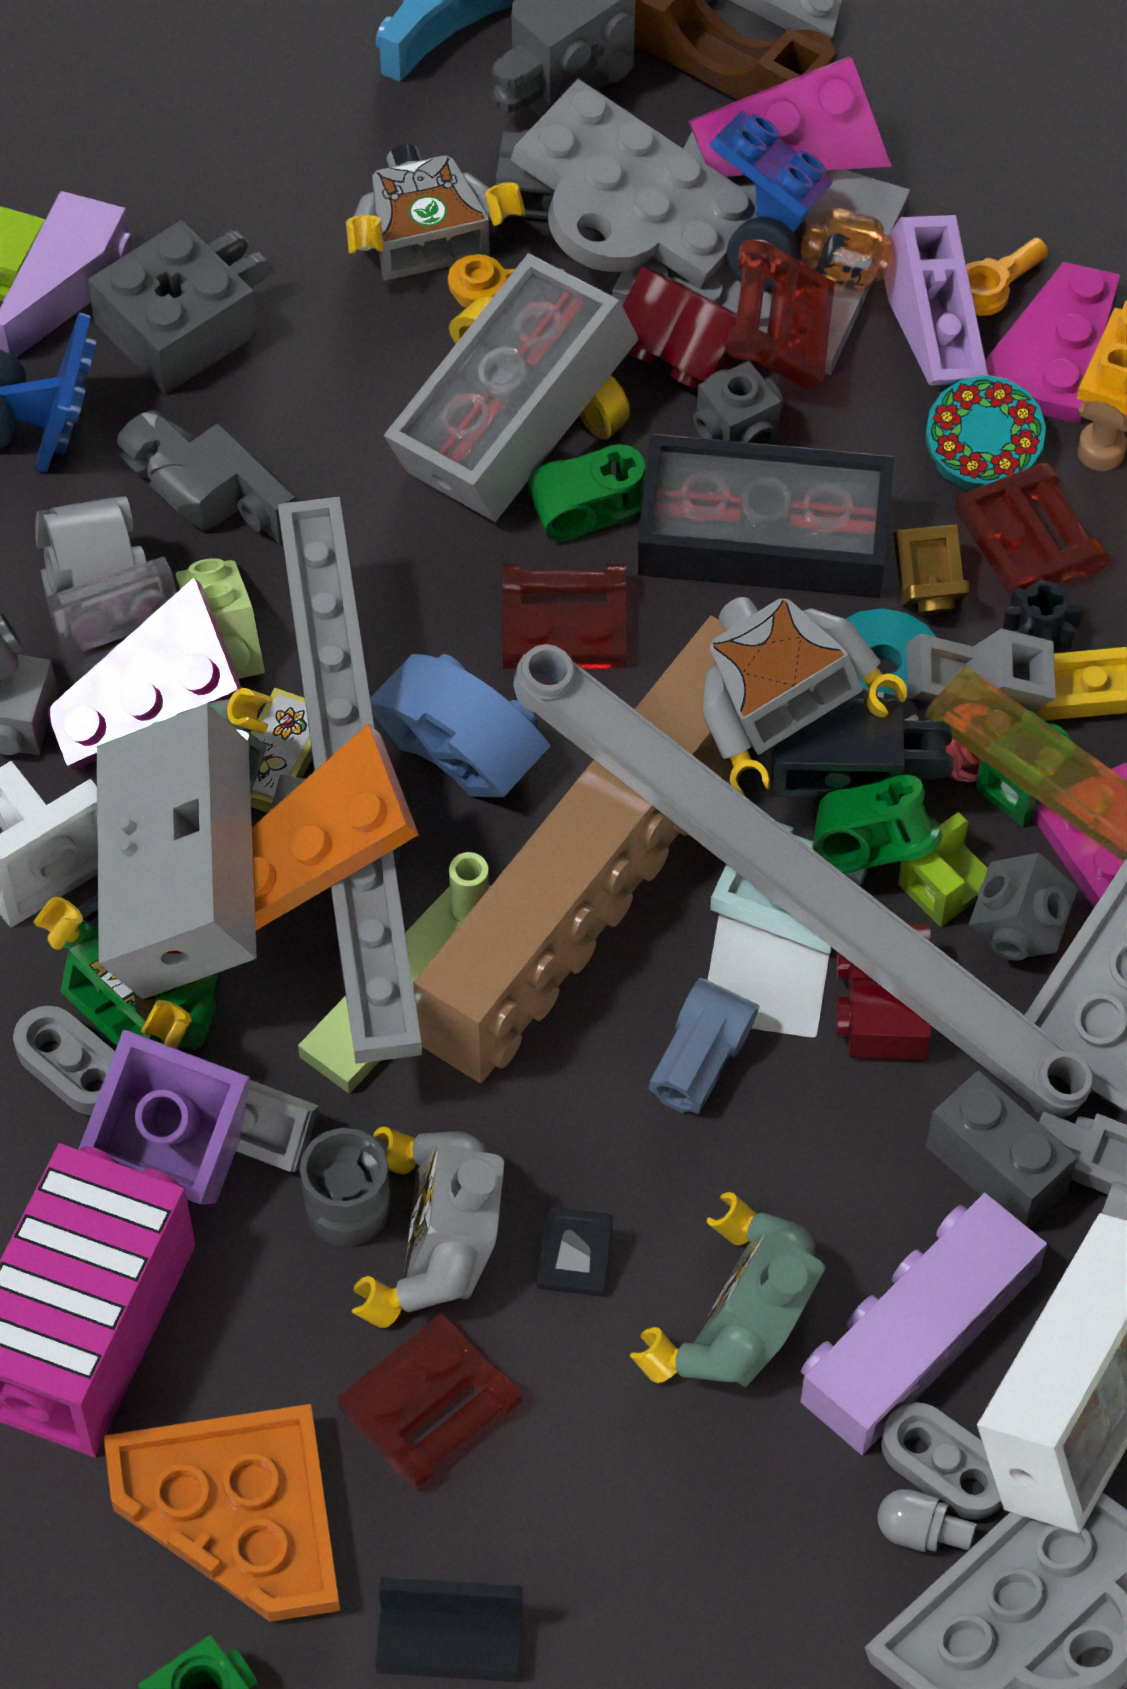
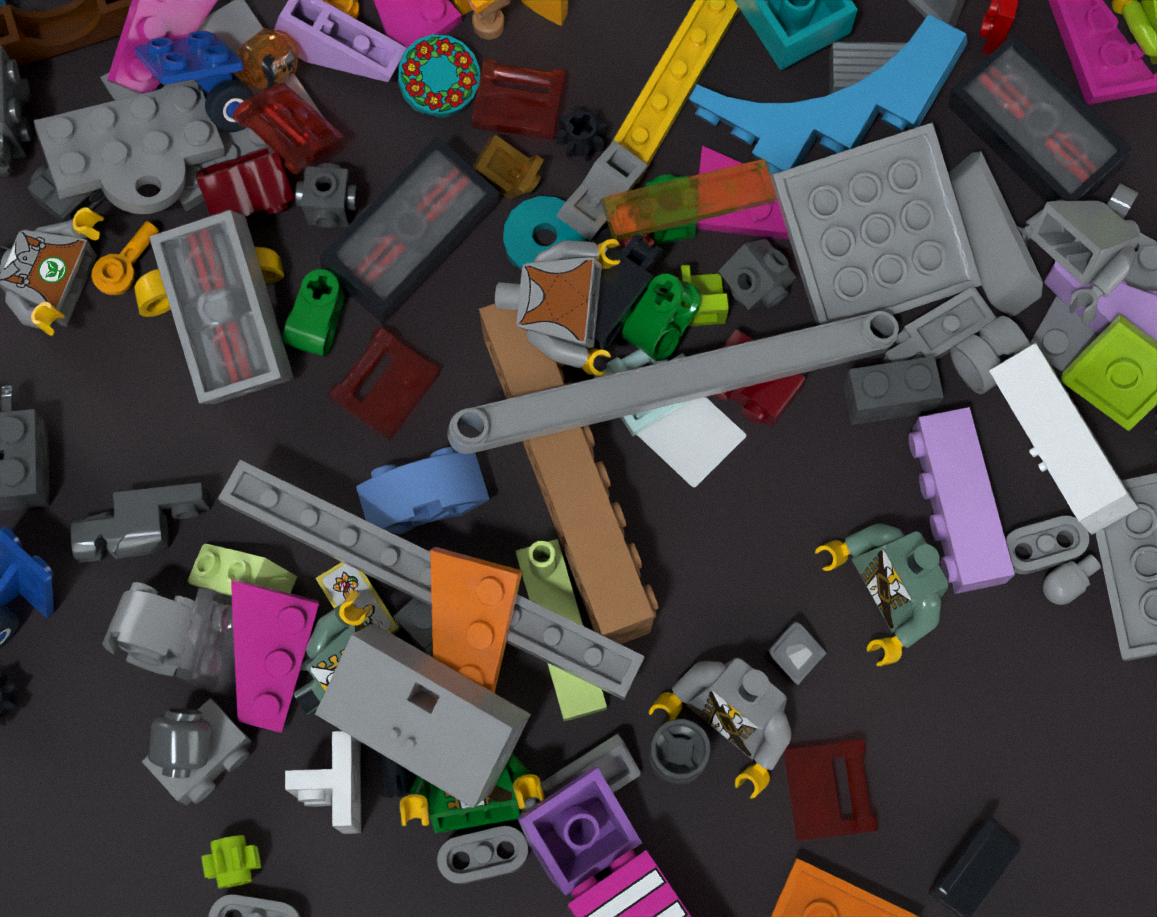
camera: 55 degrees left, 15 degrees up
sand blue piece [648,977,760,1114] -> none

